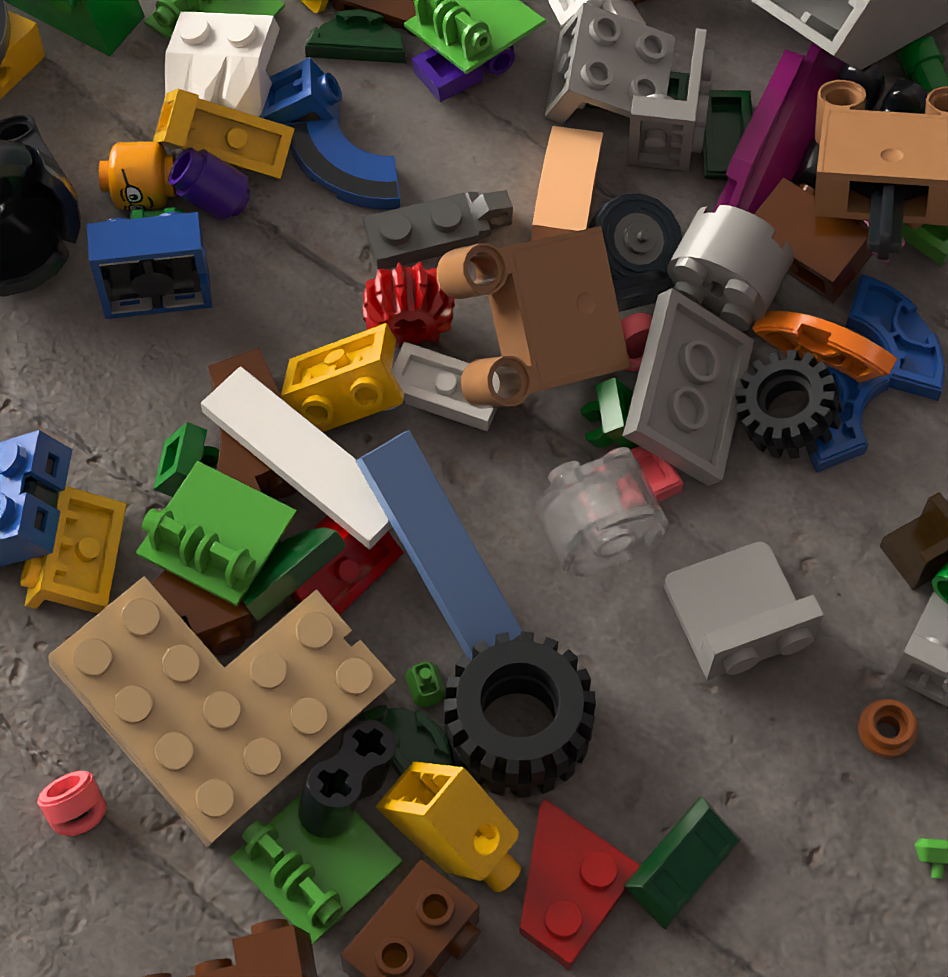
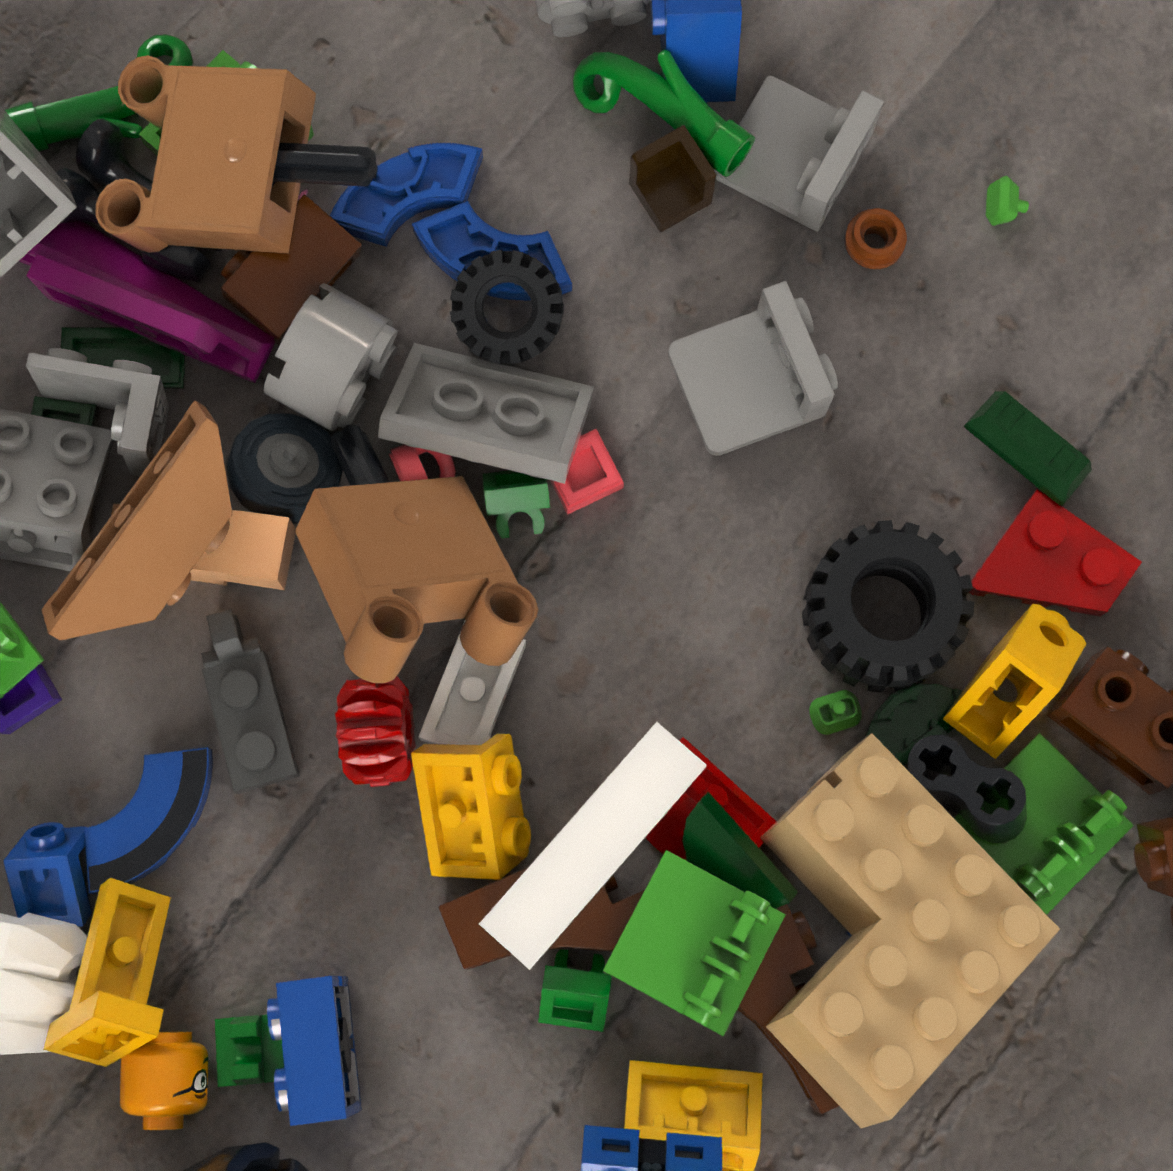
camera: 90 degrees left, 15 degrees up
coral tile [37,771,107,836] -> none
dark purple brick [168,147,250,221] -> none
medium blue tile [355,430,523,660] -> none
clear brick [535,447,669,577] -> none
orange tile [752,311,898,383] -> none
none -> medium nougat wedge [41,400,232,640]

